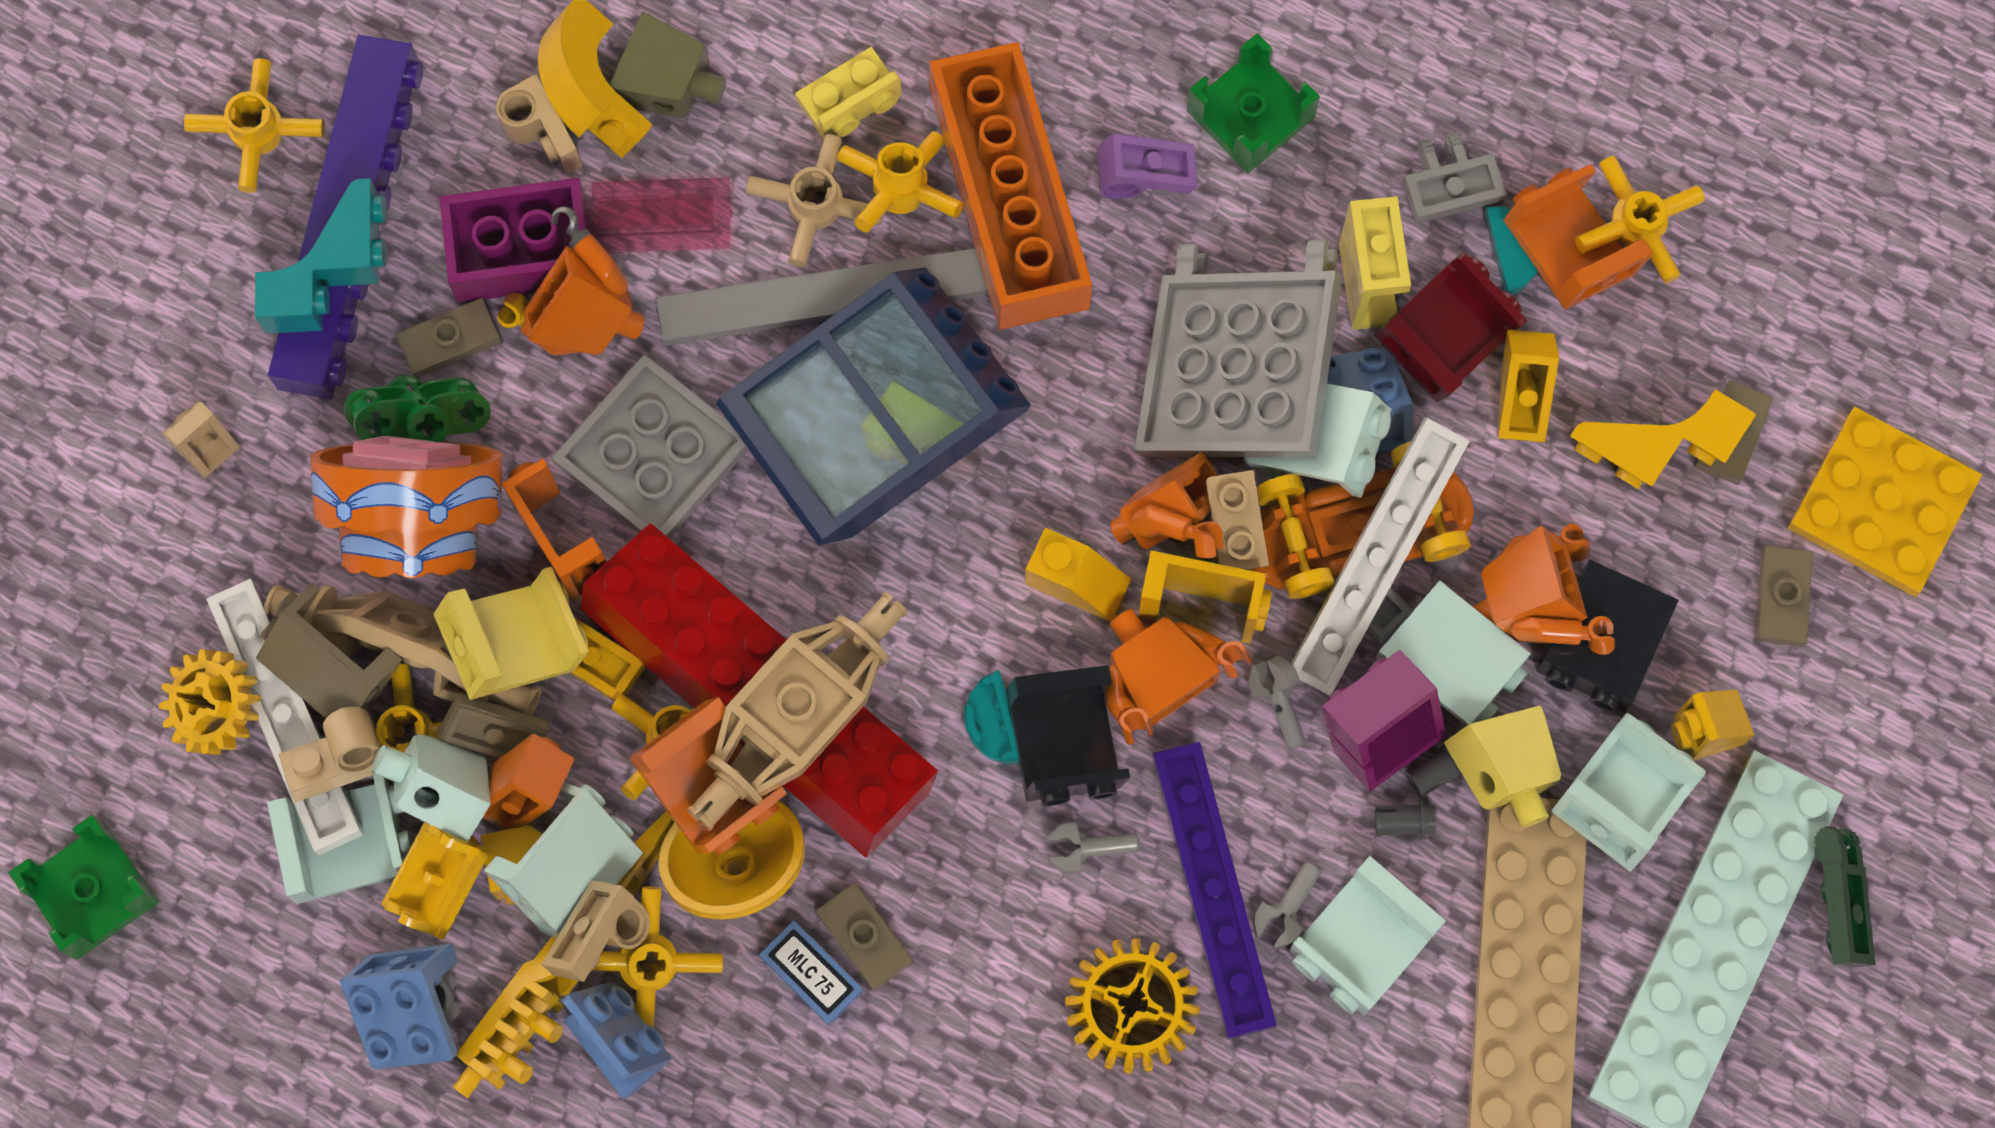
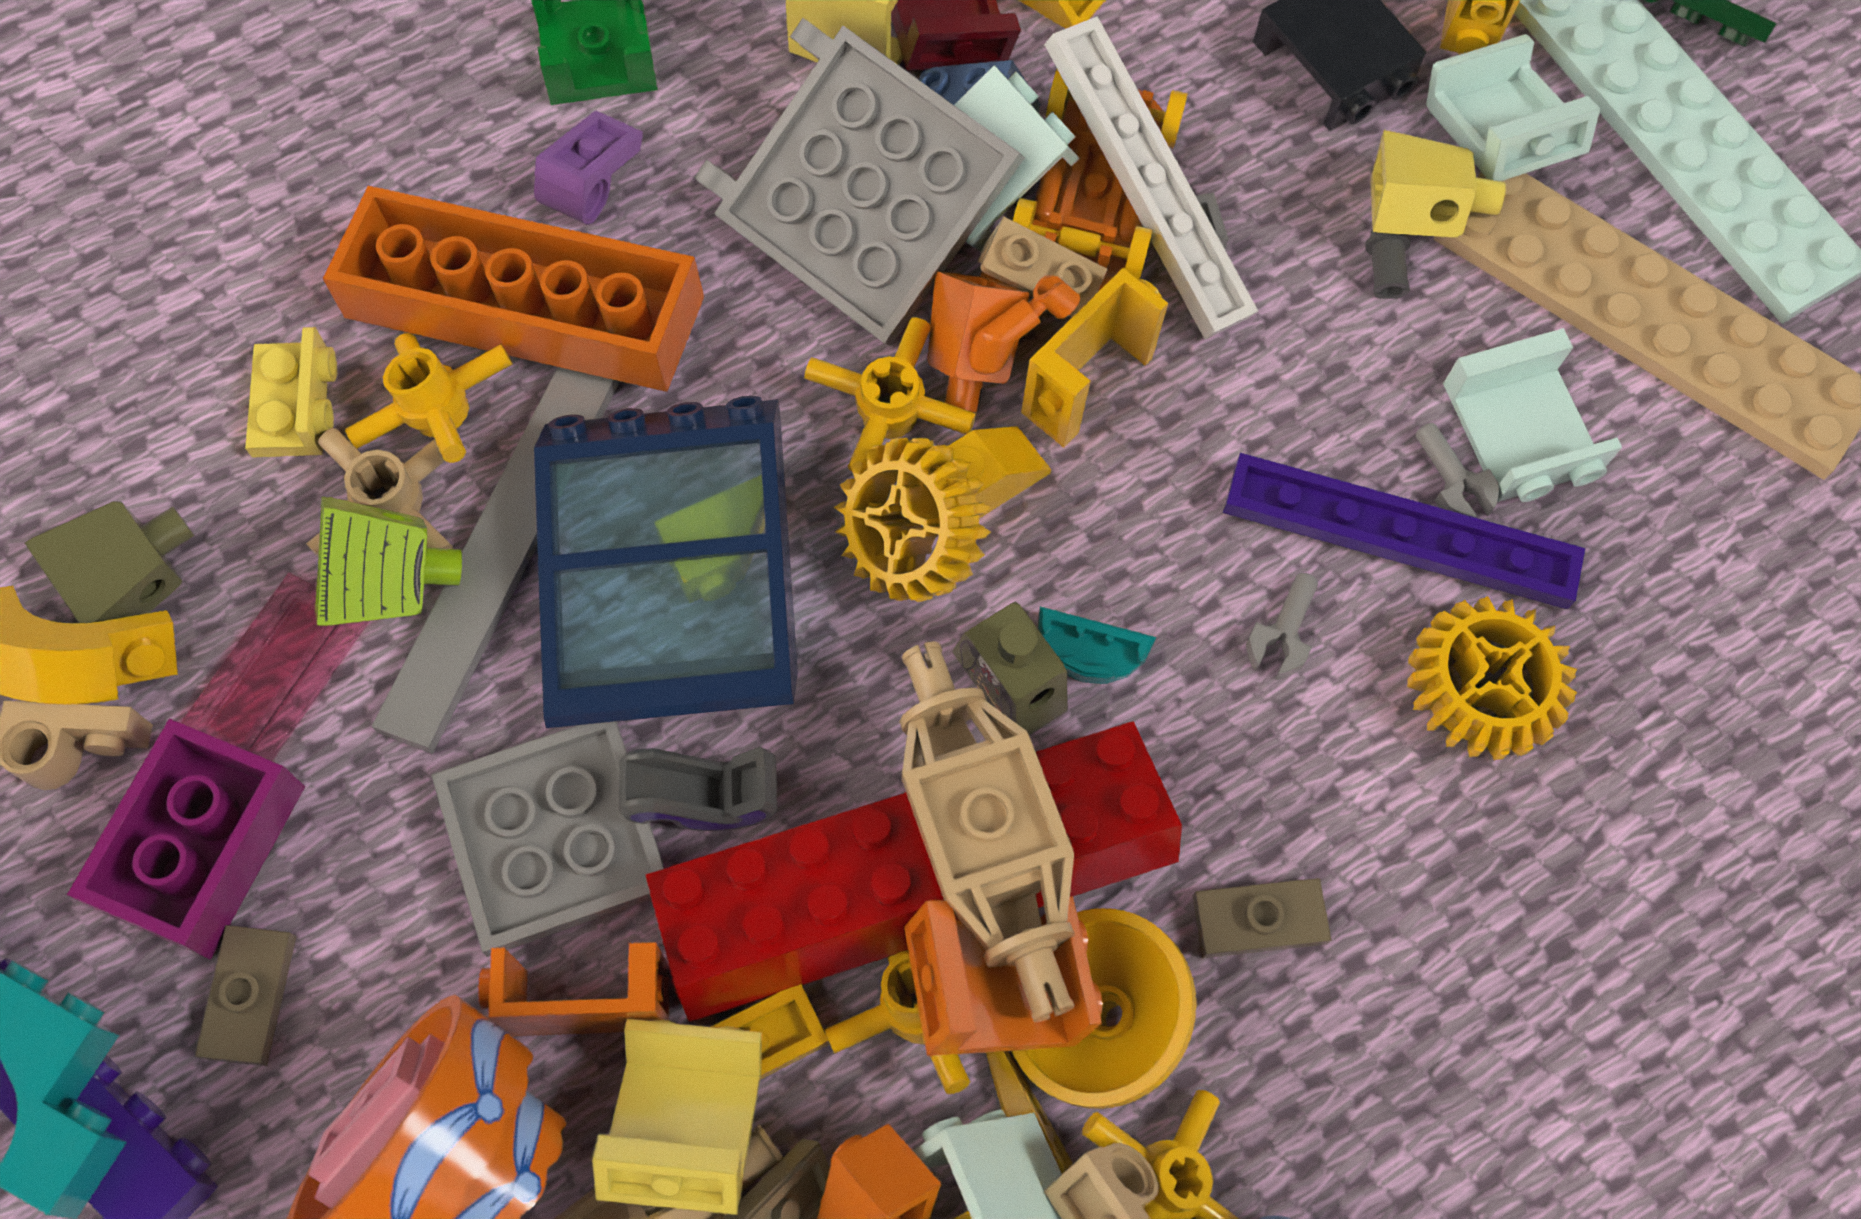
camera: 65 degrees left, 5 degrees down
green axle [343,375,491,442] -> none
orange torso [497,206,645,356] -> none
tile [759,920,864,1026] -> none
black panel [1006,665,1130,806] -> none
orange torso [1105,608,1252,745] -> none
light grey bar [1248,656,1305,748] -> none
magenta piece [1322,650,1446,792] -> none
light aqua panel [1374,580,1531,731] -> none
dark grey pin [1375,800,1436,839] -> none
orange torso [1472,524,1615,655] -> none
none -> lime torso [315,497,462,626]
none -> dark grey animal [619,747,777,831]
none -> yellow bar [804,317,976,472]
none -> yellow gear [834,438,991,602]
none -> olive torso [952,601,1068,736]

